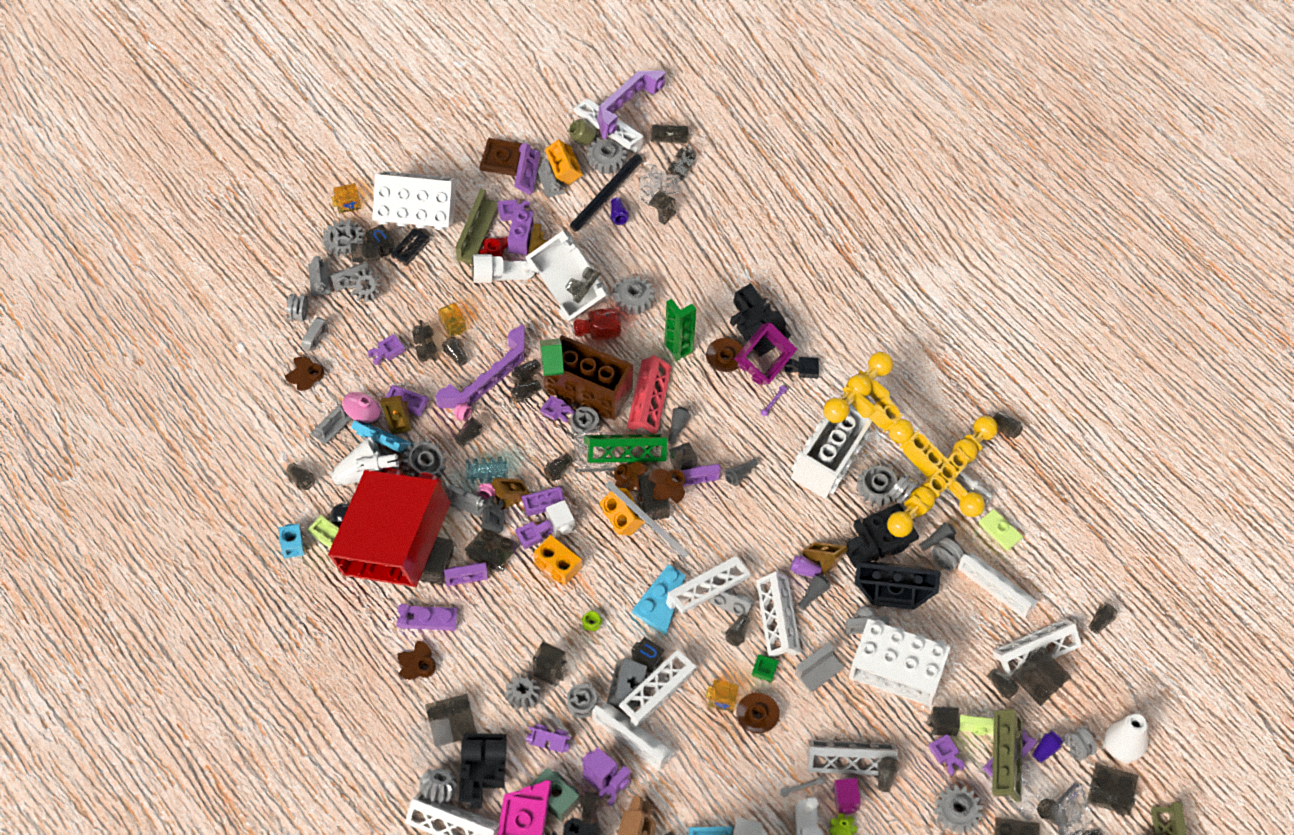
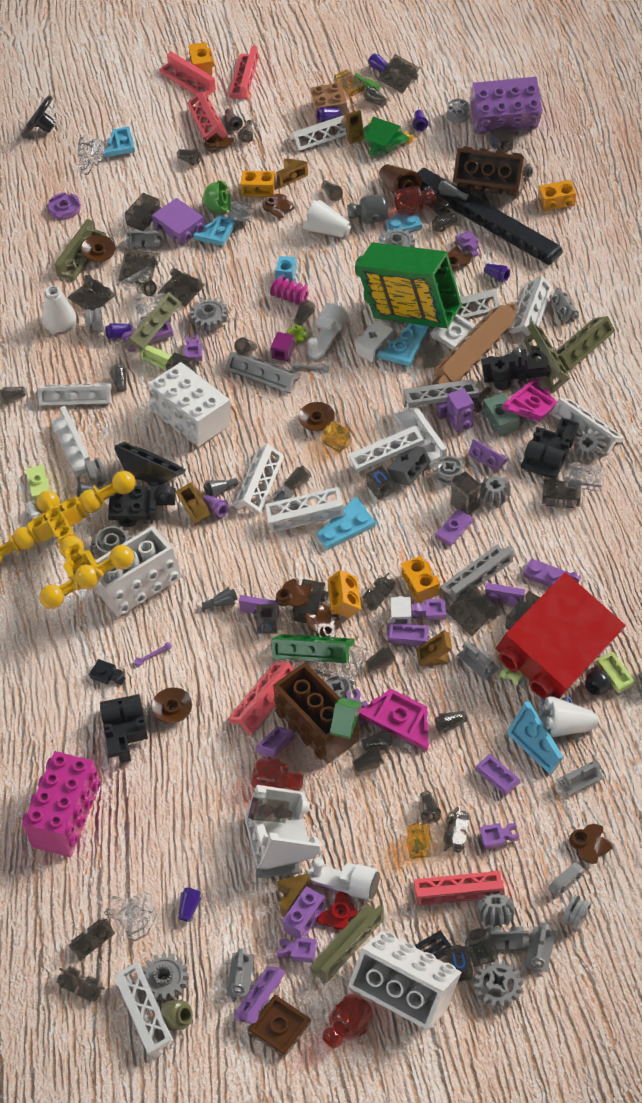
camera: 150 degrees left, 5 degrees down
clear smoke cone [286,463,315,490] -> none
clear yellow brick [331,183,361,214] -> none
bright pink dish [342,392,381,423] -> none
white pin [355,454,399,472] -> none
pearl gold slope [381,395,411,434] -> none
reddish brown plate [397,641,436,680] -> none
light grey gear [401,439,446,478] -> none
medium lavender slope [436,324,525,408] -> none
bright pink plate [454,402,472,421] -> none
clear light blue piece [466,456,508,484] -> none
bright pink plate [478,483,497,499] -> none
dark grey plate [481,496,505,534] -> none
light orange brick [544,139,583,185] -> none
black axle [570,154,643,232] -> none
lime plate [581,611,602,631] -> none
medium lavender slope [597,71,666,139] -> none
white sticker [605,480,689,558] -> none
light grey gear [613,275,655,315] -> none
clear smoke bracket [649,191,676,225] -> none
green fence [664,299,697,361] -> none
dark grey cone [668,407,691,444] -> none
magenta window [734,323,797,385] -> none
green tile [751,654,778,683] -> none
light grey panel [795,642,843,692] -> none
light grey tile [845,605,890,635] -> none
light grey wheel [888,472,919,504] -> none
clear smoke hinge [1011,646,1071,706] -> none
none -> dark pink brick [22,751,101,857]
none -> medium lavender plate [255,726,295,759]
none -> clear red piece [322,994,373,1049]
none -> dark pink wing [358,689,429,751]
none -> clear smoke hinge [361,572,396,611]
none -> light grey fence [402,379,479,408]
none -> coral fence [414,871,504,906]
none -> medium lavender plate [435,509,473,546]
none -> light grey fence [440,545,513,604]

